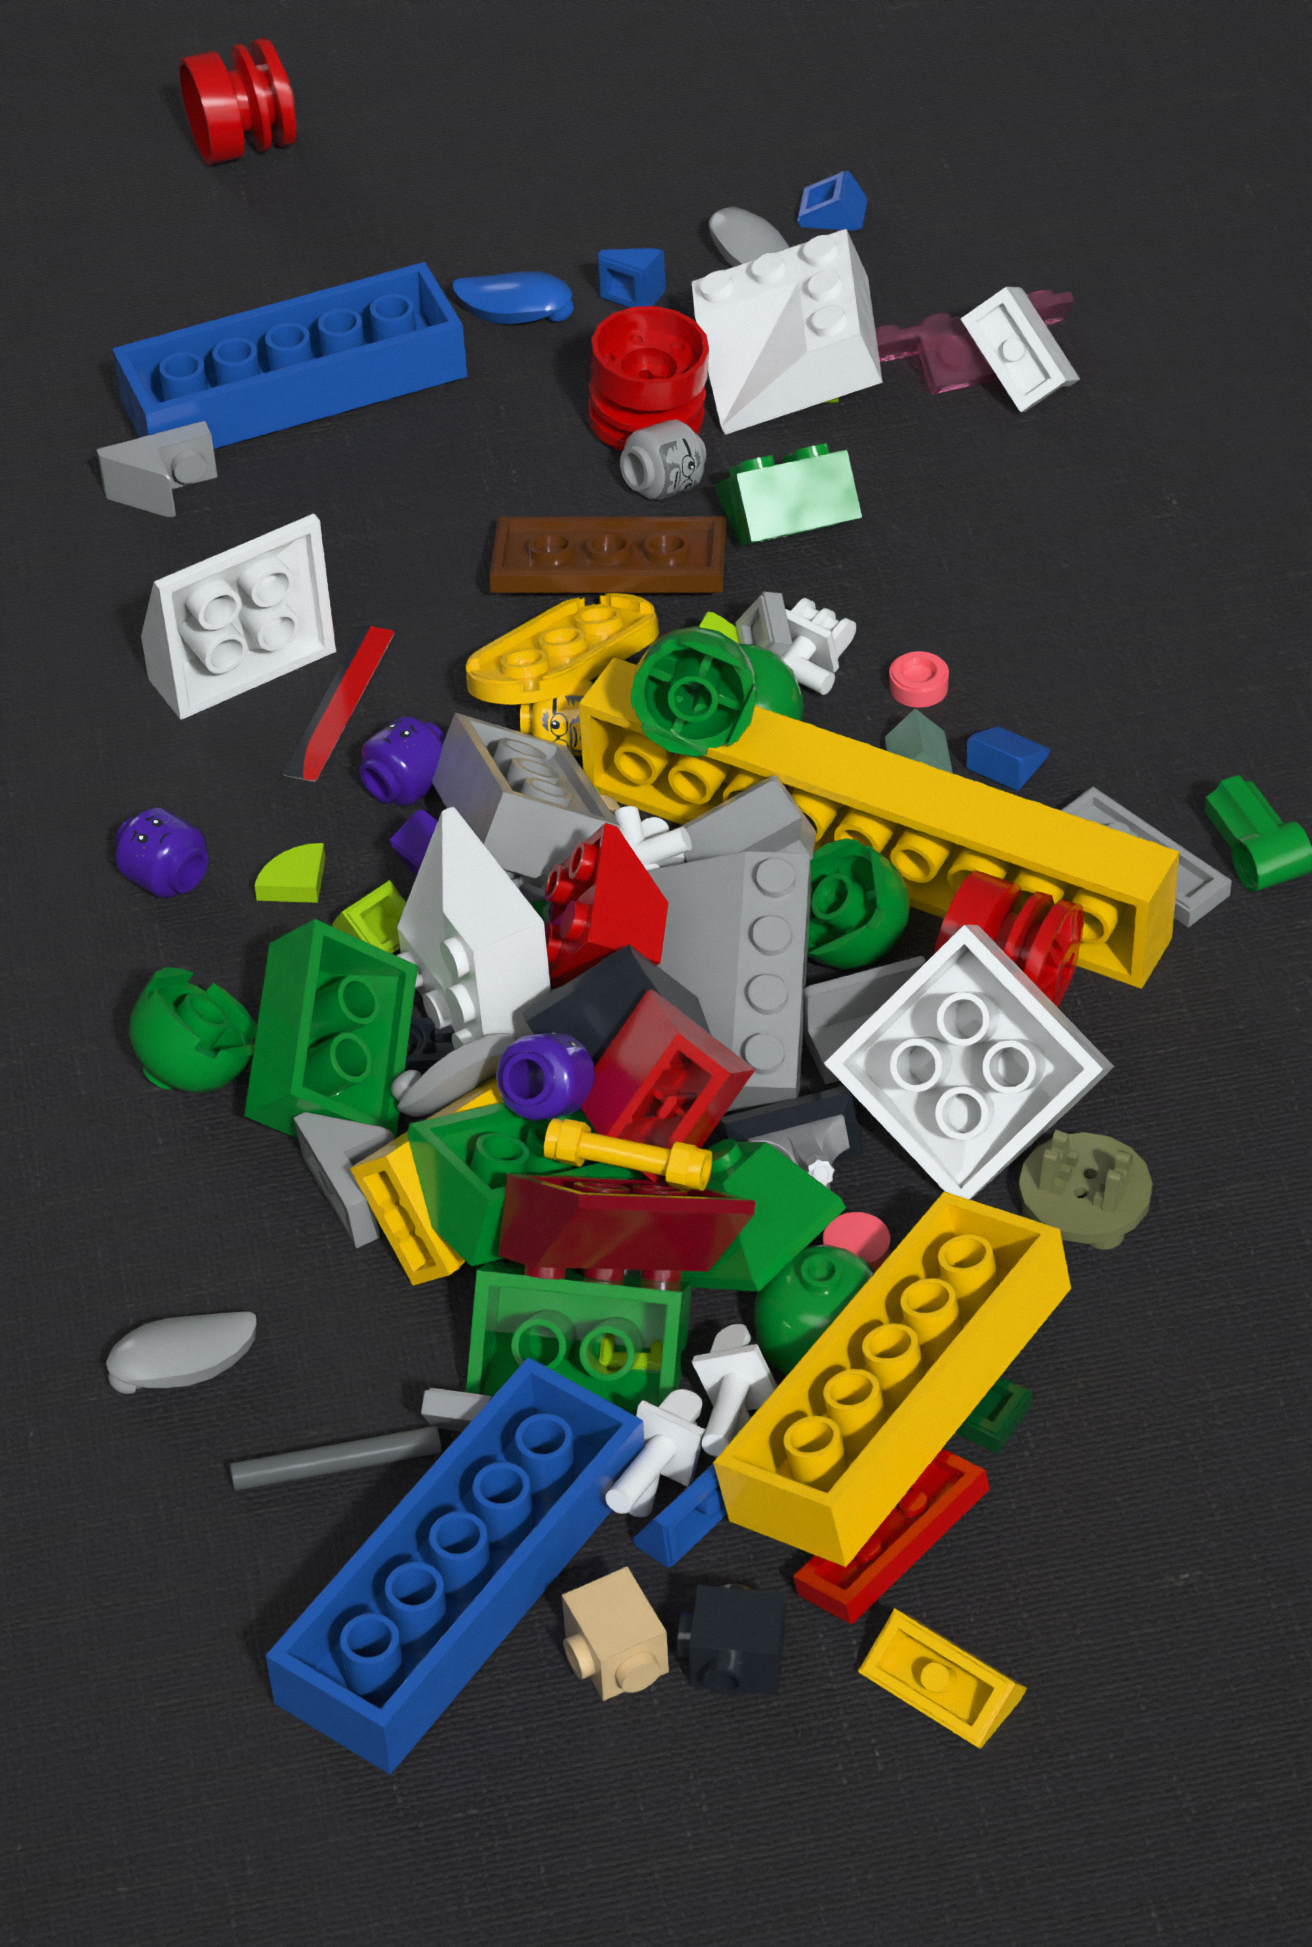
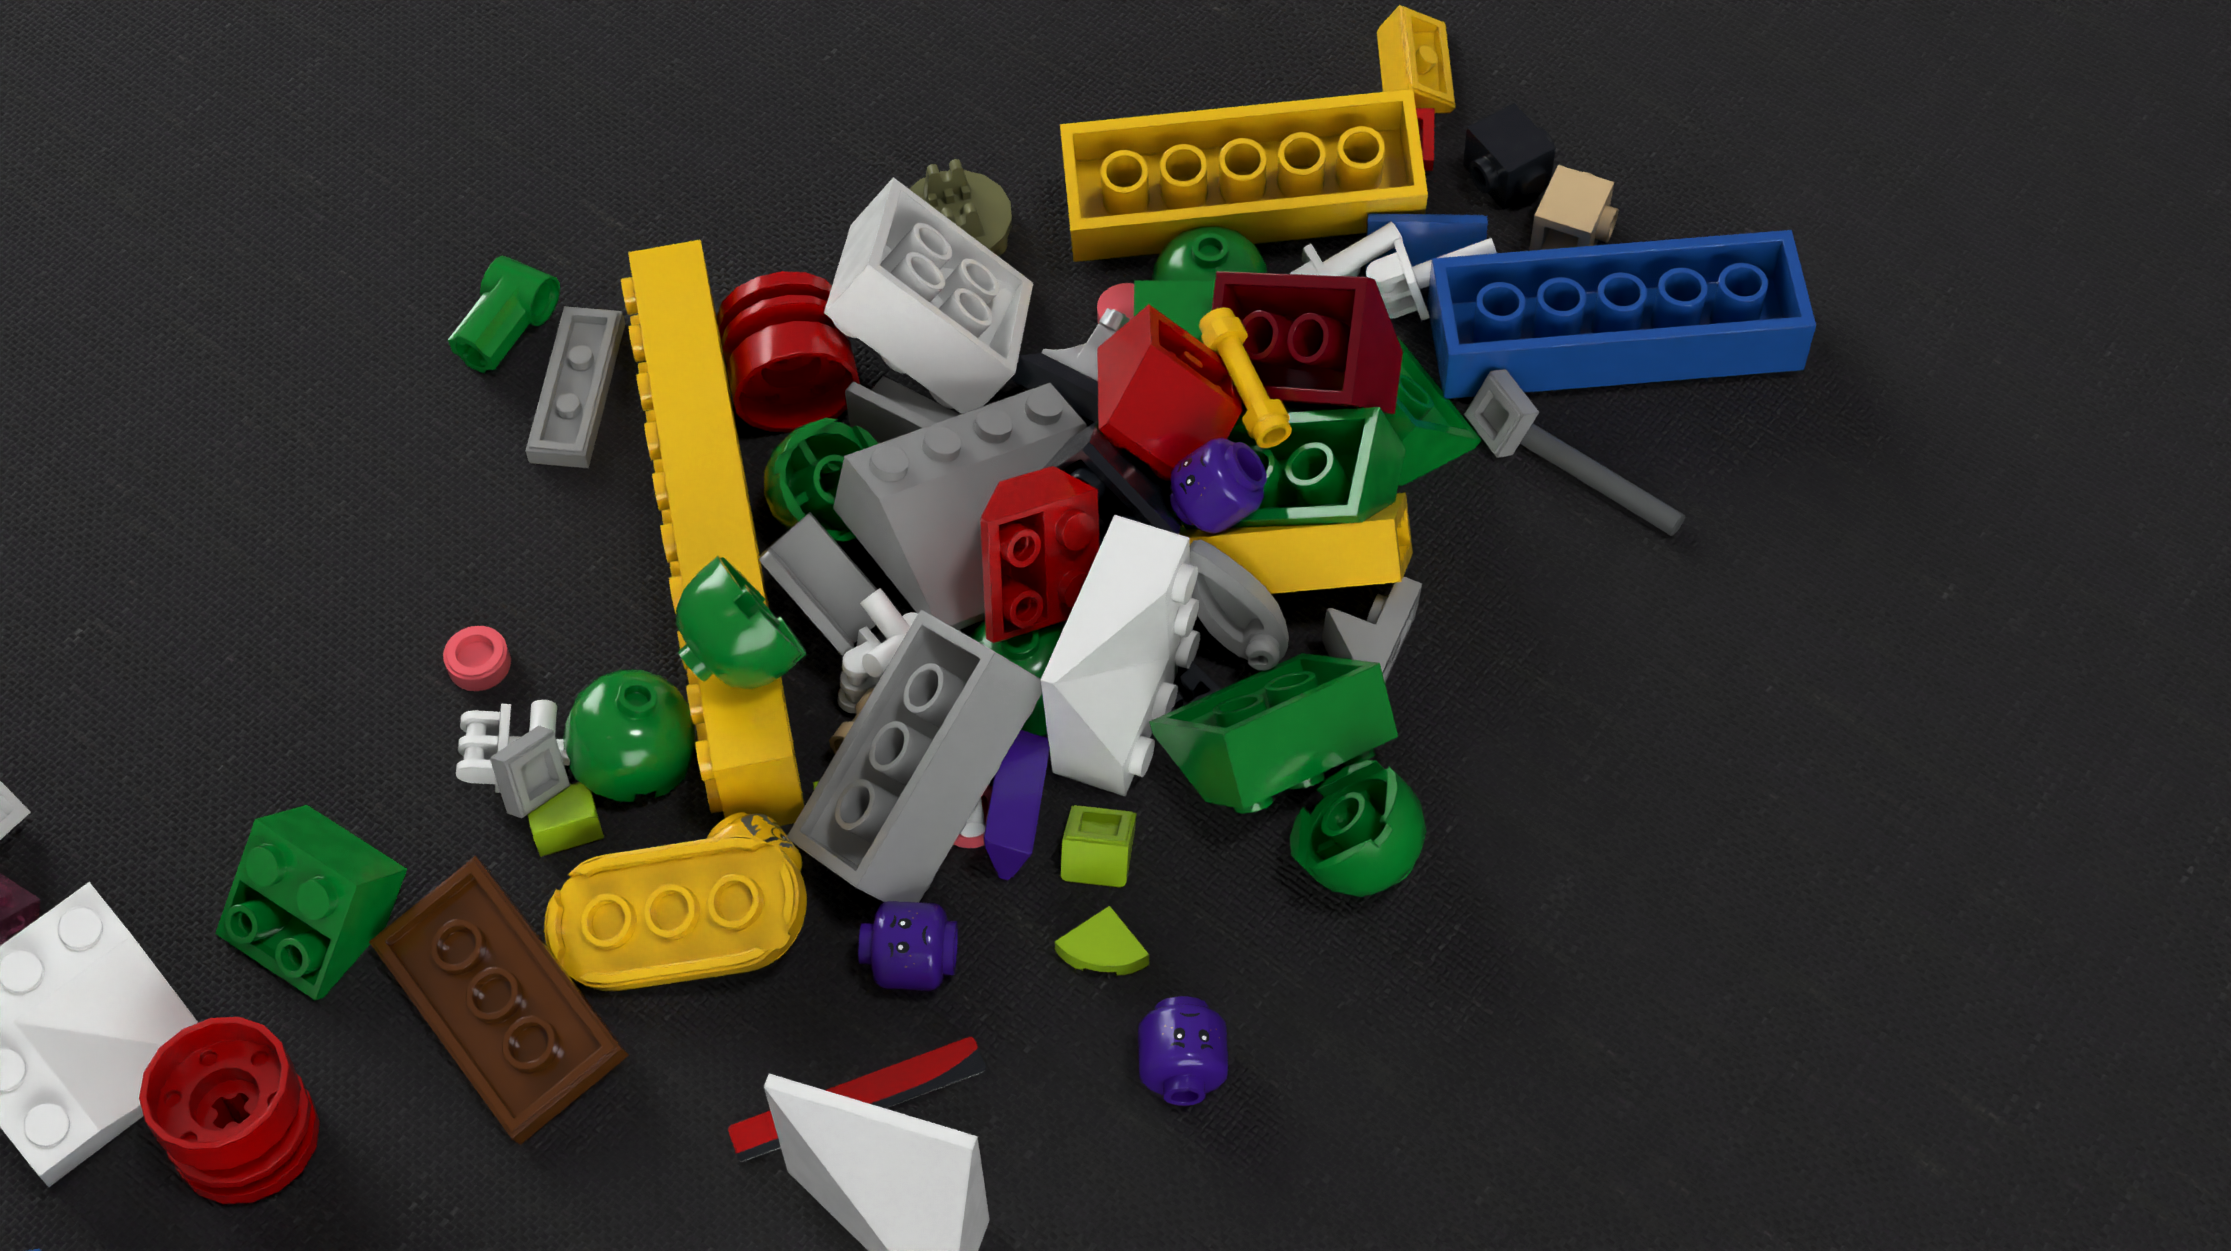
camera: 130 degrees left, 10 degrees up
light grey arm [106,1311,257,1394] -> none
light grey head [620,420,706,500] -> none
sand green slope [885,708,953,773] -> none
blue slope [966,726,1050,791] -> none

